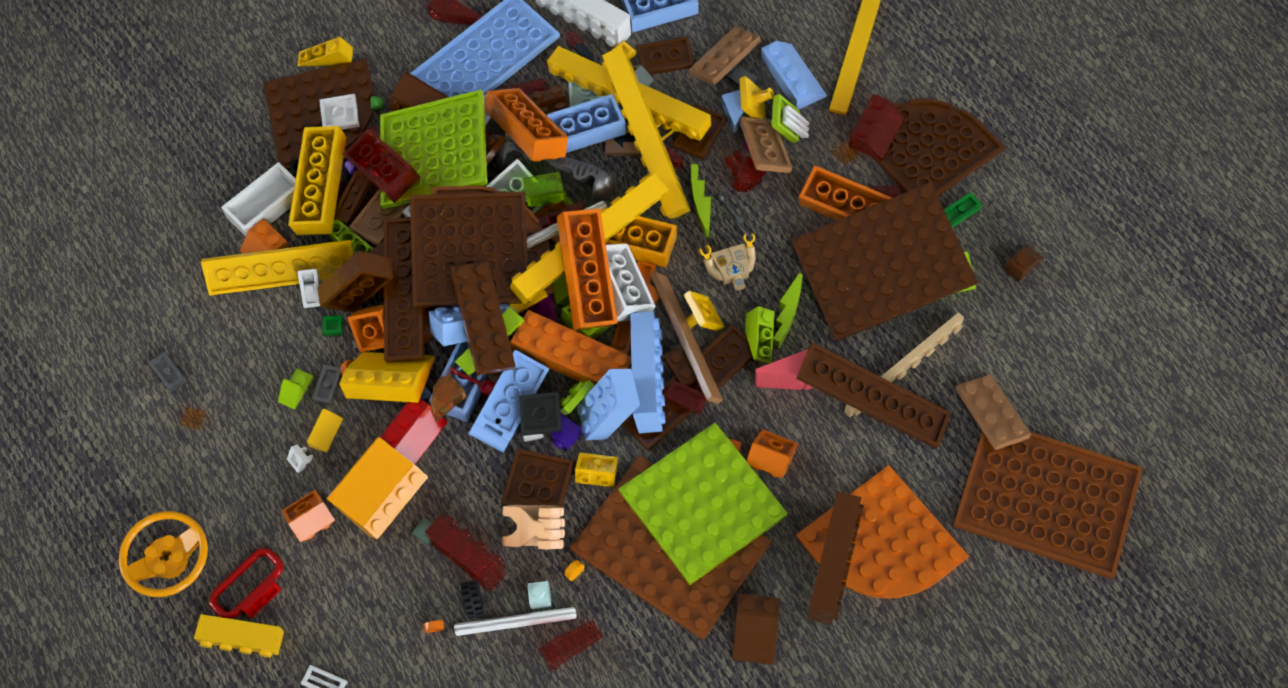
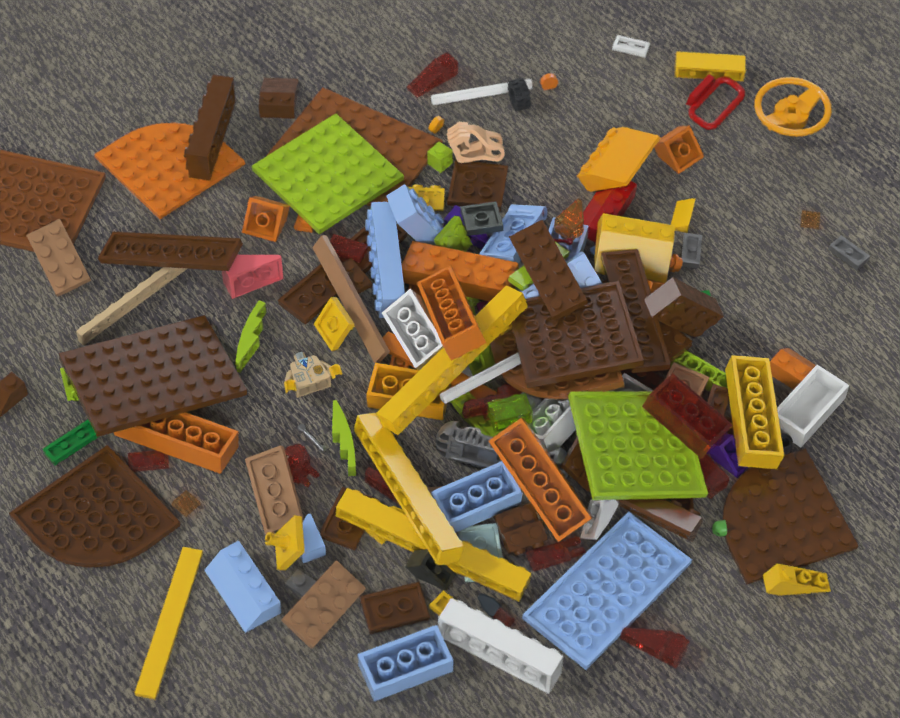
camera: 170 degrees right, 10 degrees down
yellow plate [201,240,354,296] -> none
lime slope [278,369,314,410] -> none
white tile [287,444,313,473] -> none
white slope [297,268,322,308] -> none
white tile [320,94,360,130] -> none
sand green plate [412,517,440,545] -> none
clear red brick [425,514,506,593] -> none
light aqua brick [527,581,552,609] -> none
lime slope [745,306,775,364] -> none
lime plate [771,94,800,142] -> none
white tile [782,105,809,138] -> none
clear red slope [848,94,904,161] -> none
none -> lime brick [427,142,453,173]

